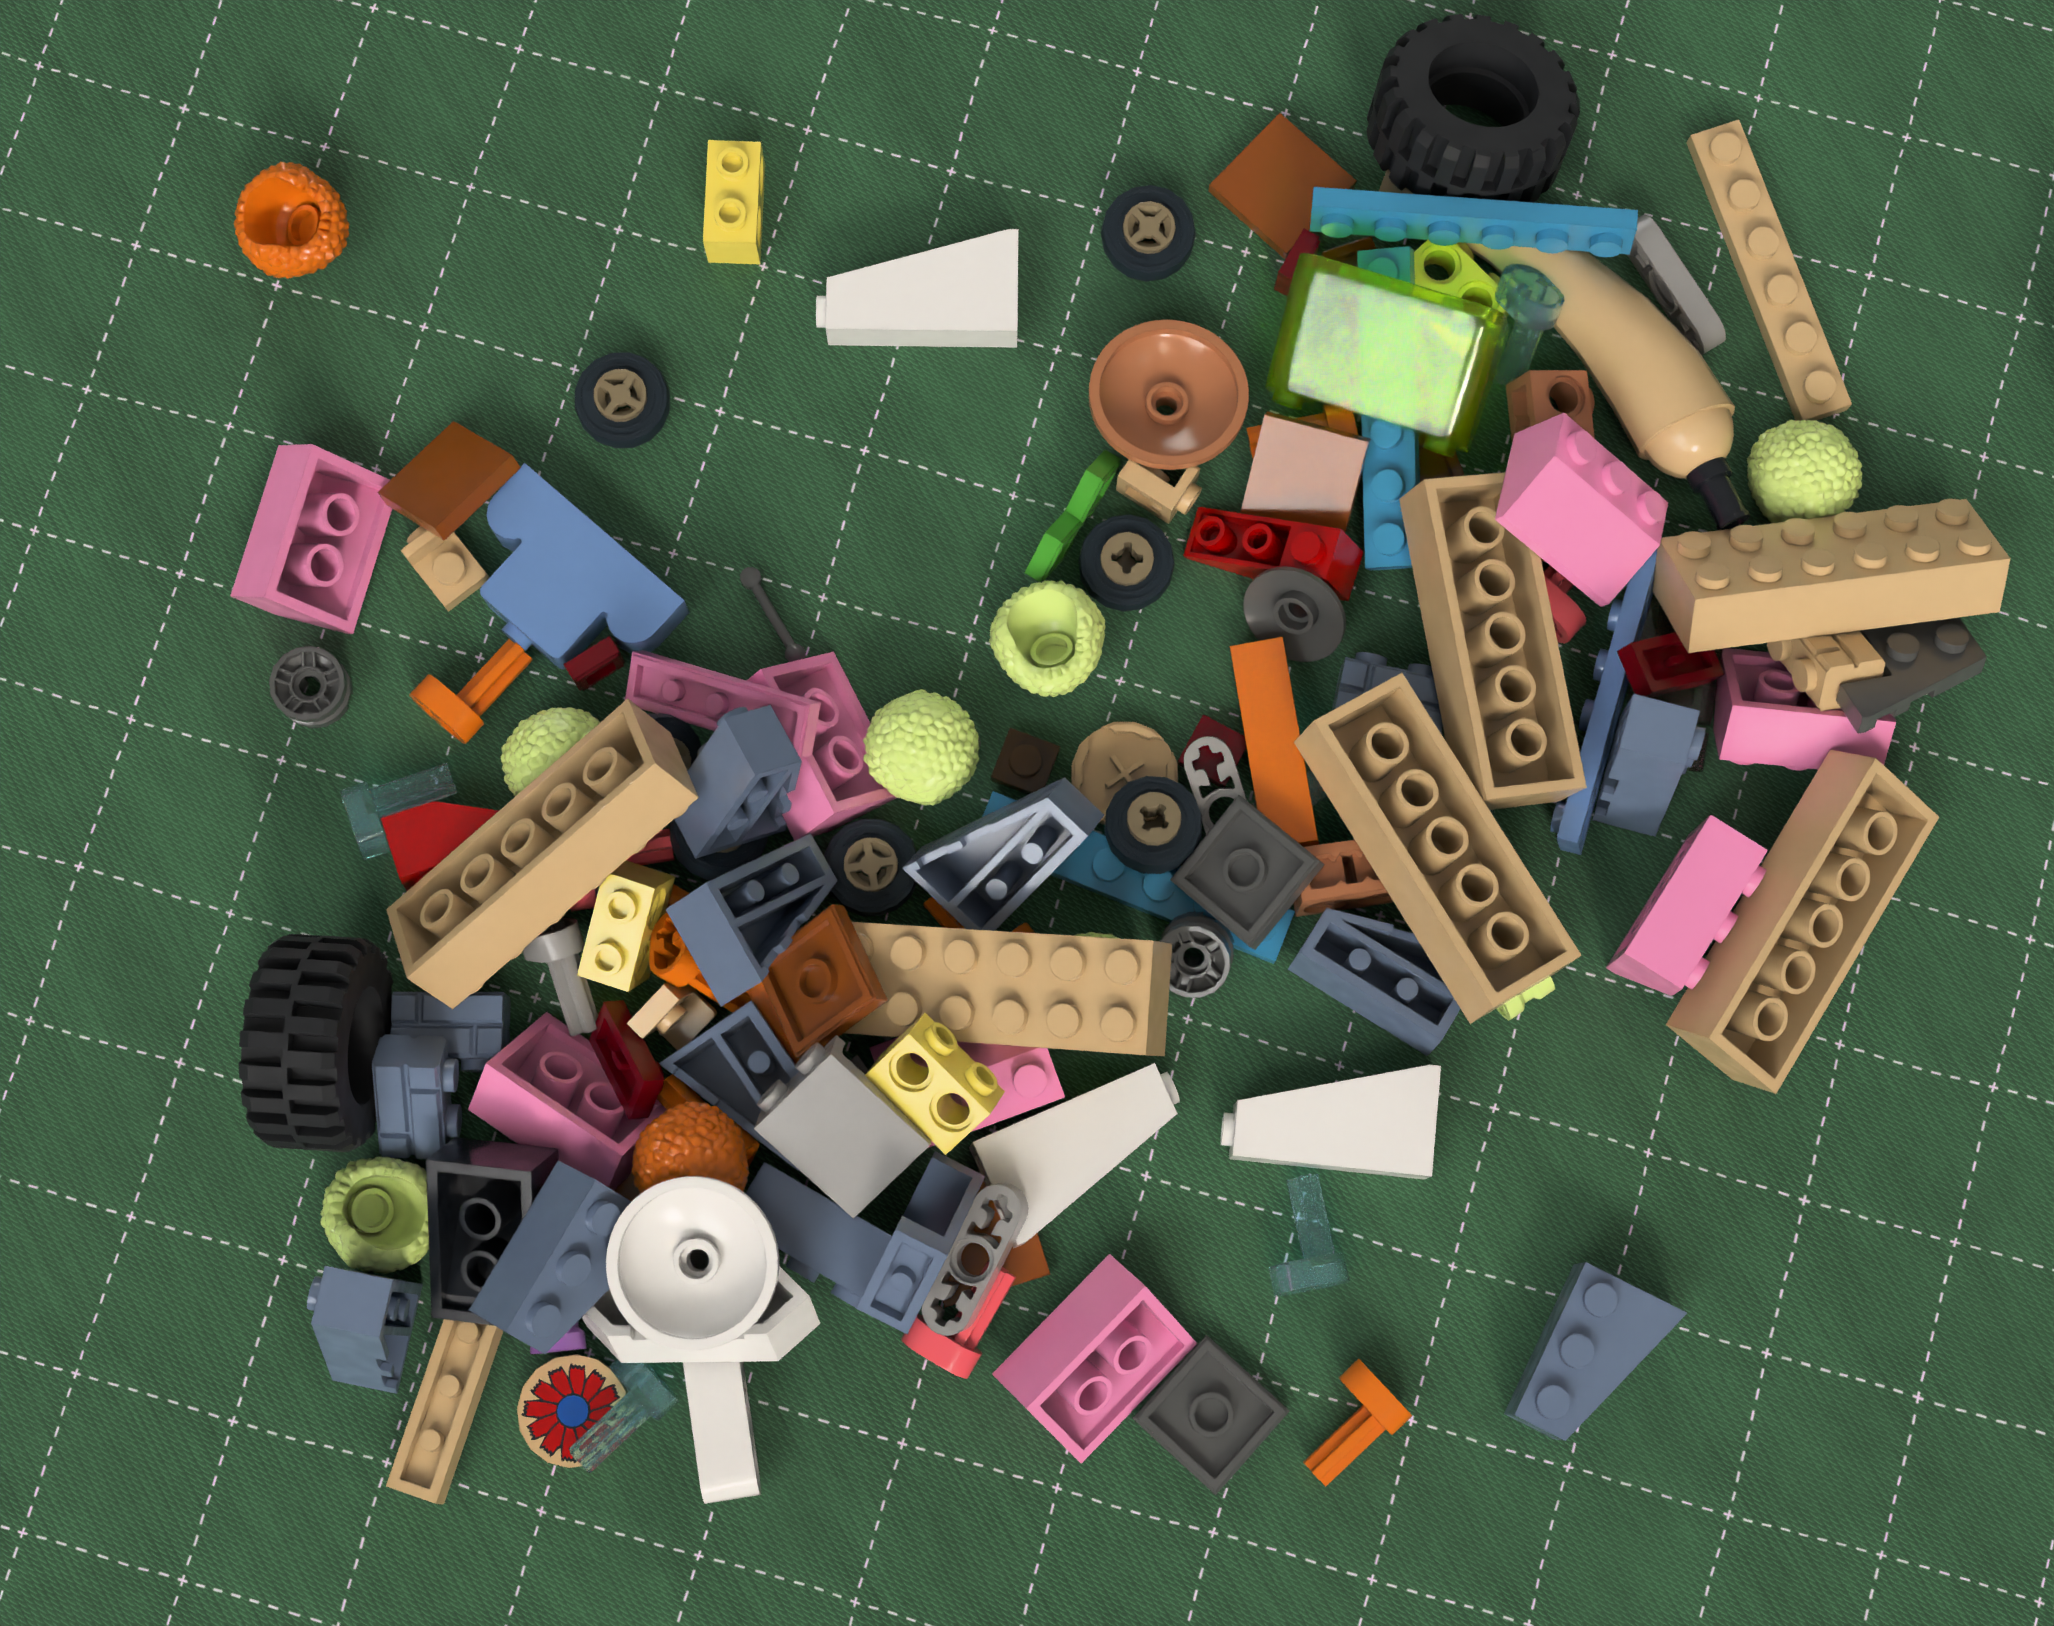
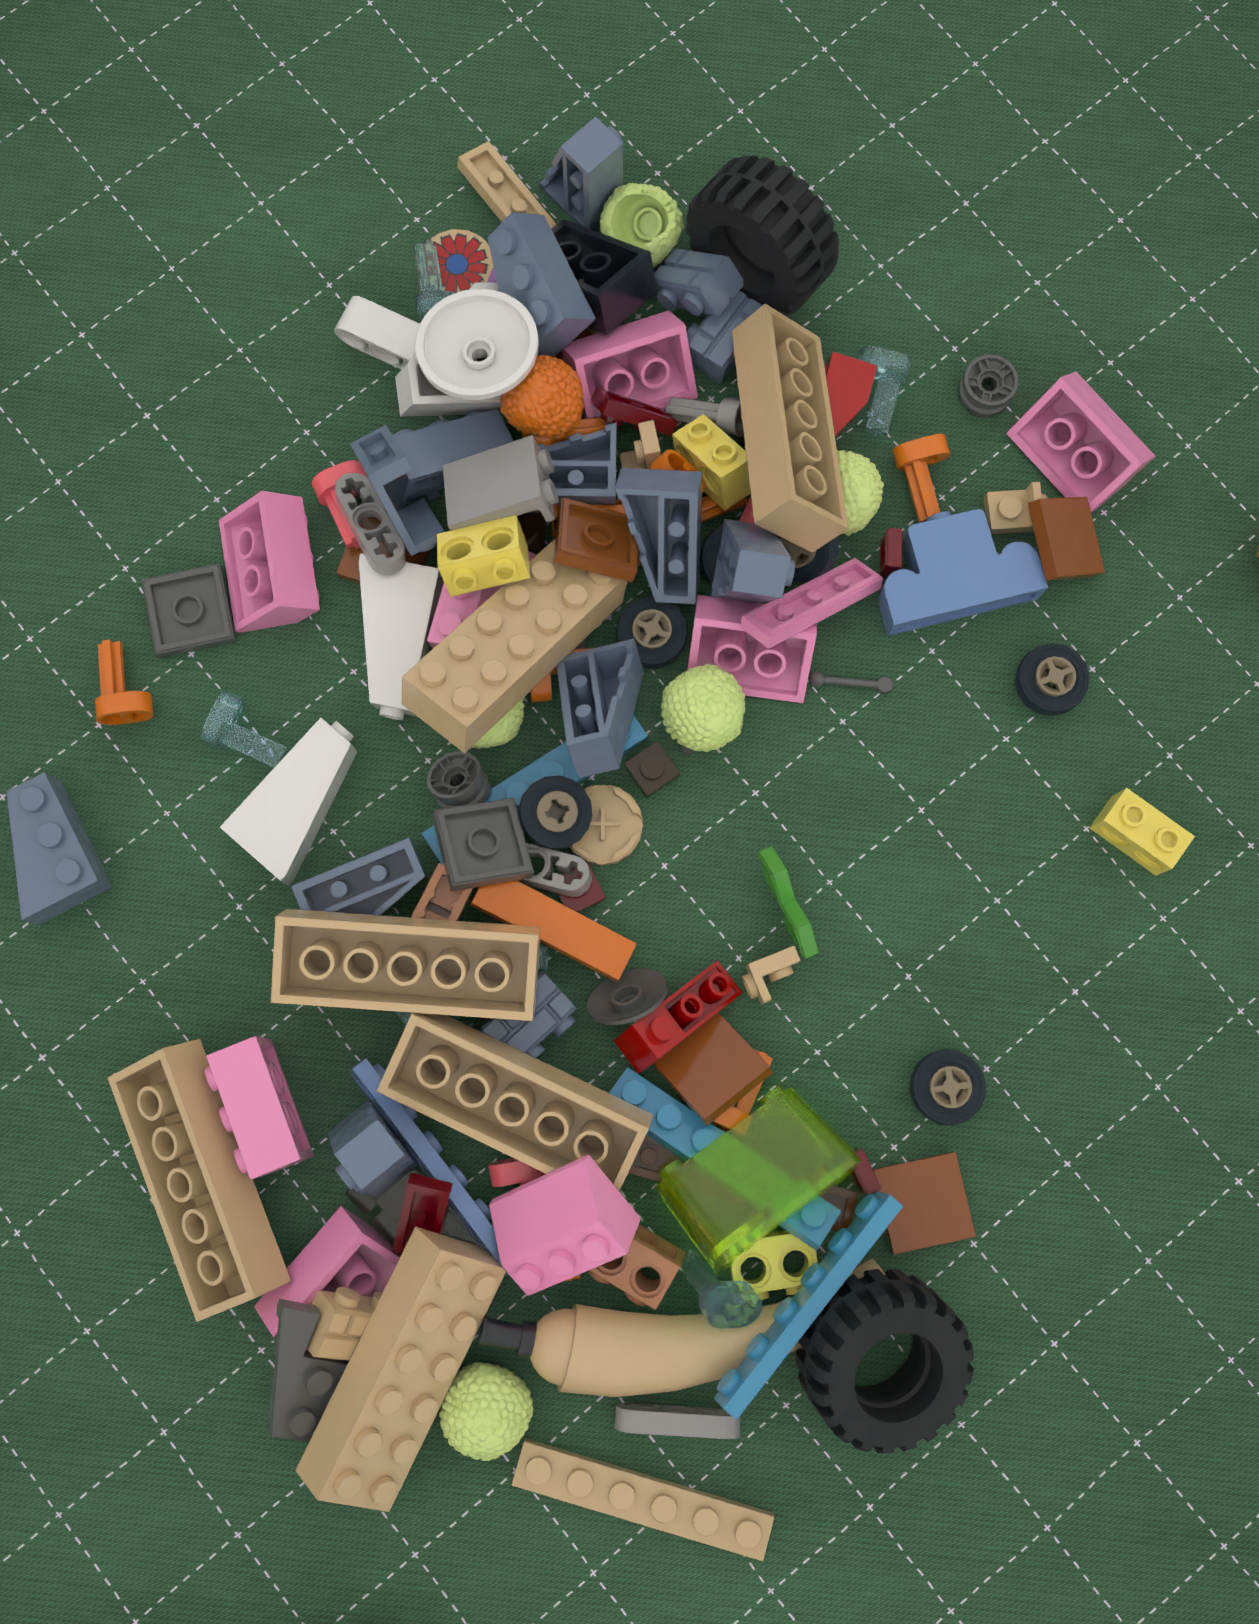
camera: 125 degrees right, 0 degrees up
white slope [816,229,1018,348] -> none
yellowish green hair [989,580,1105,697] -> none
black wheel [1078,515,1175,612] -> none
nougat dish [1088,320,1249,470] -> none

